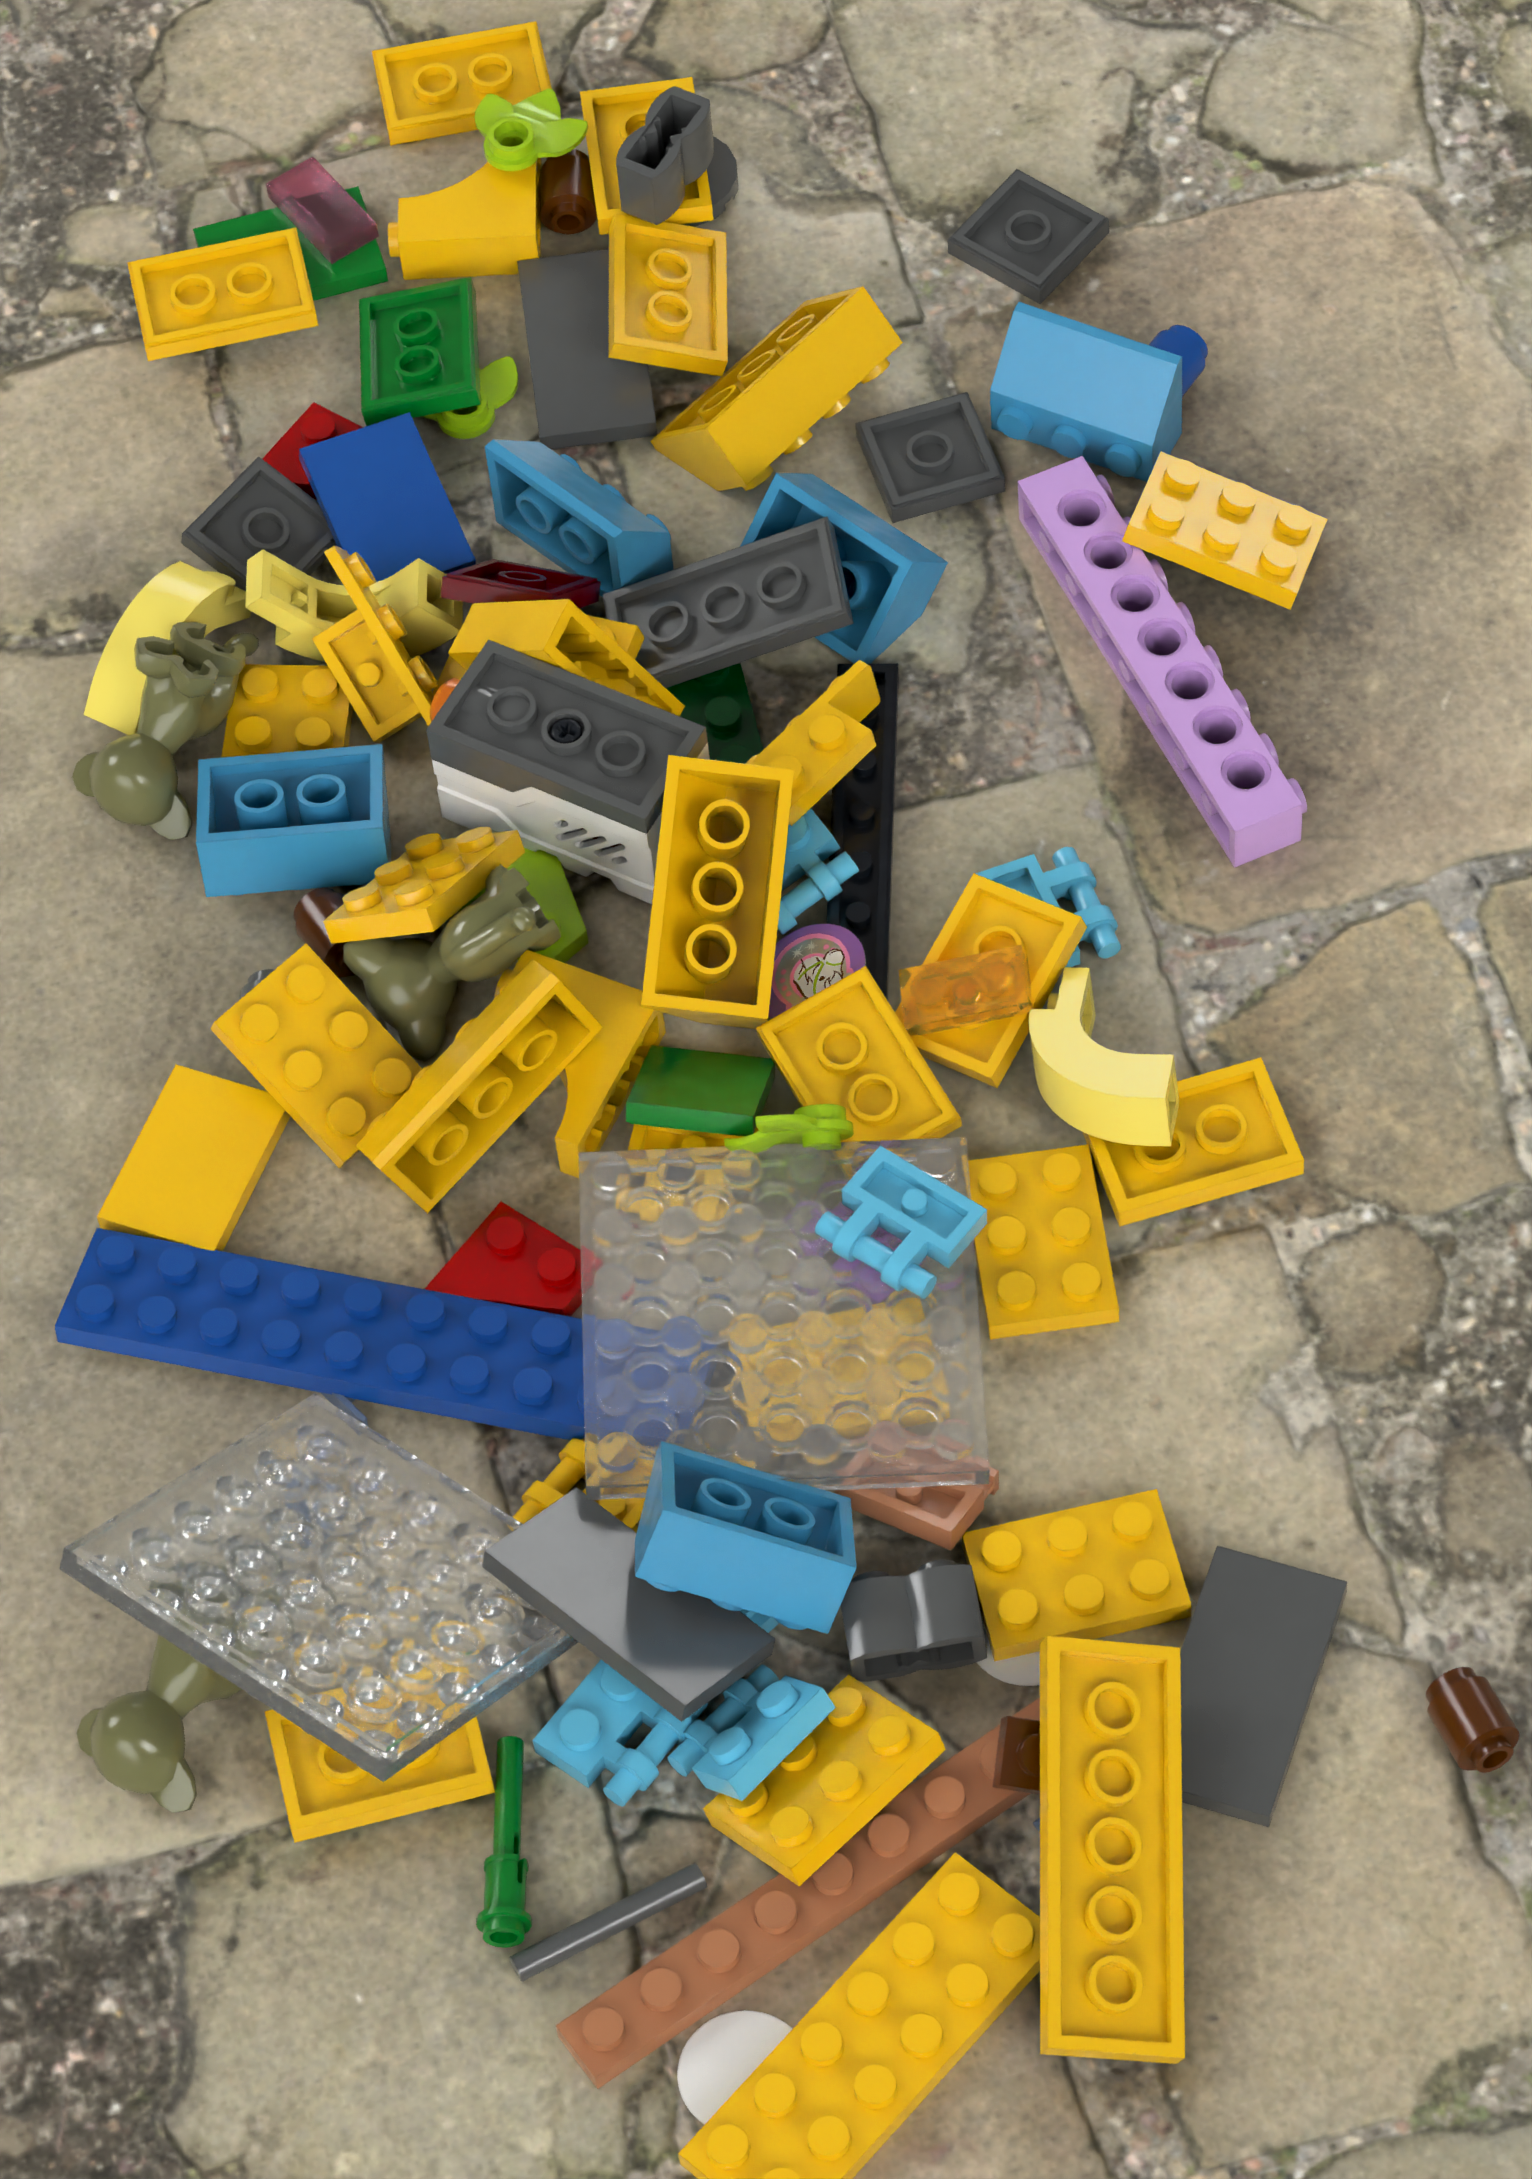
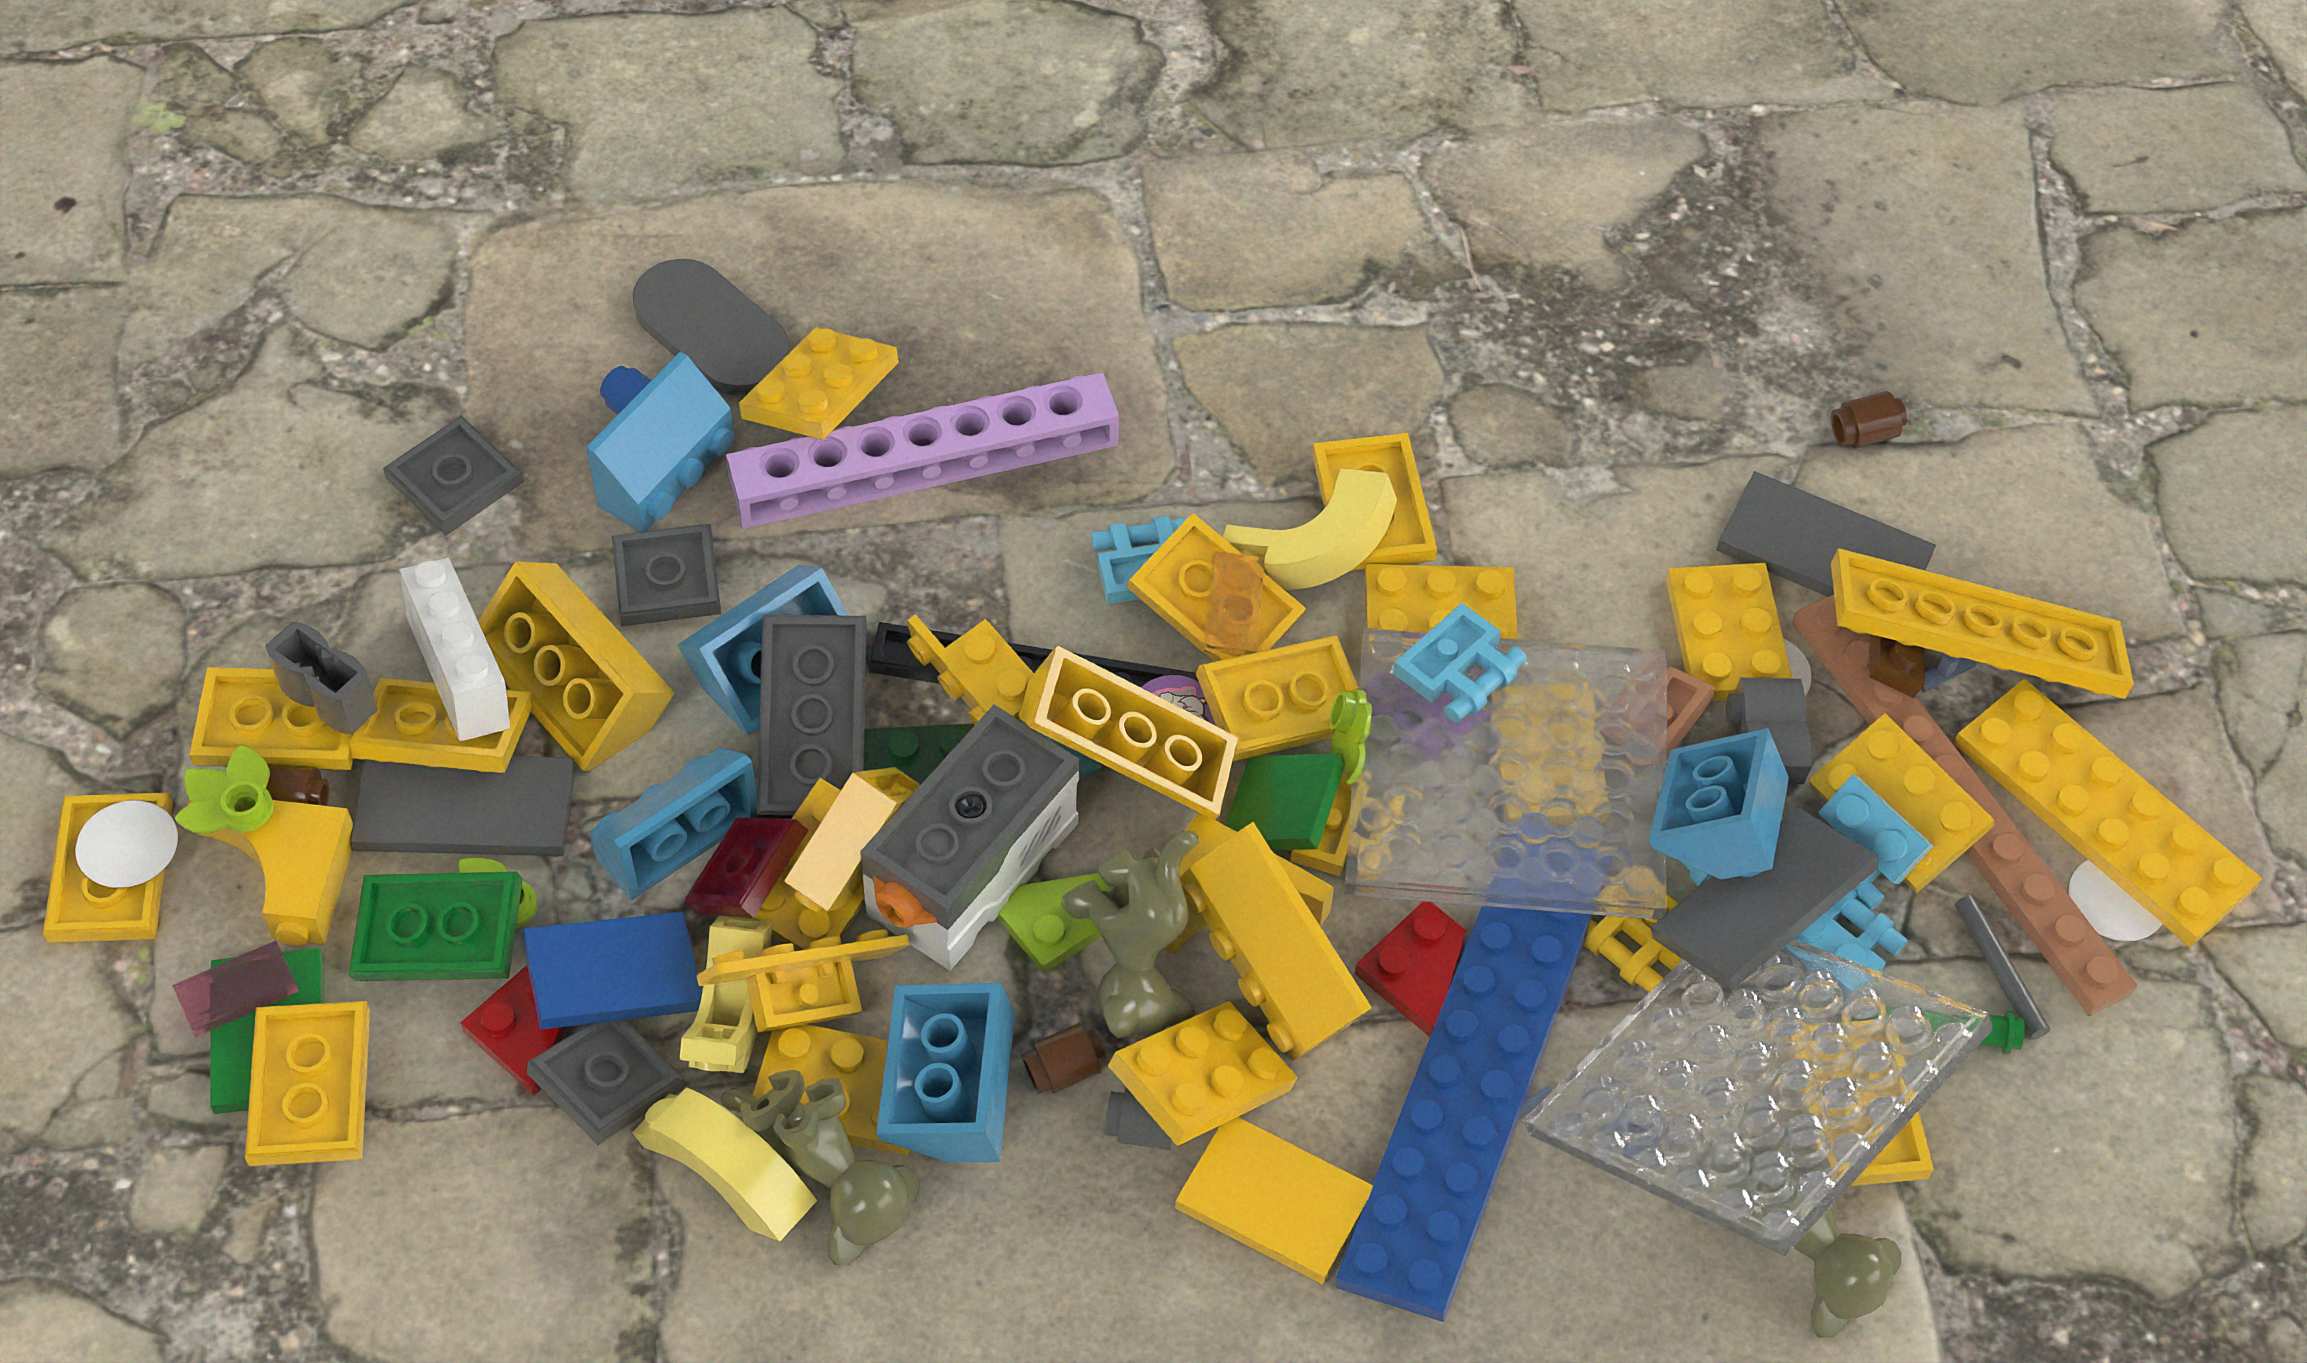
camera: 90 degrees left, 0 degrees up
yellow plate [323,827,525,944] -> none
none -> white sticker [75,800,178,888]
none -> white brick [399,558,510,741]
none -> dark grey tile [633,259,790,395]

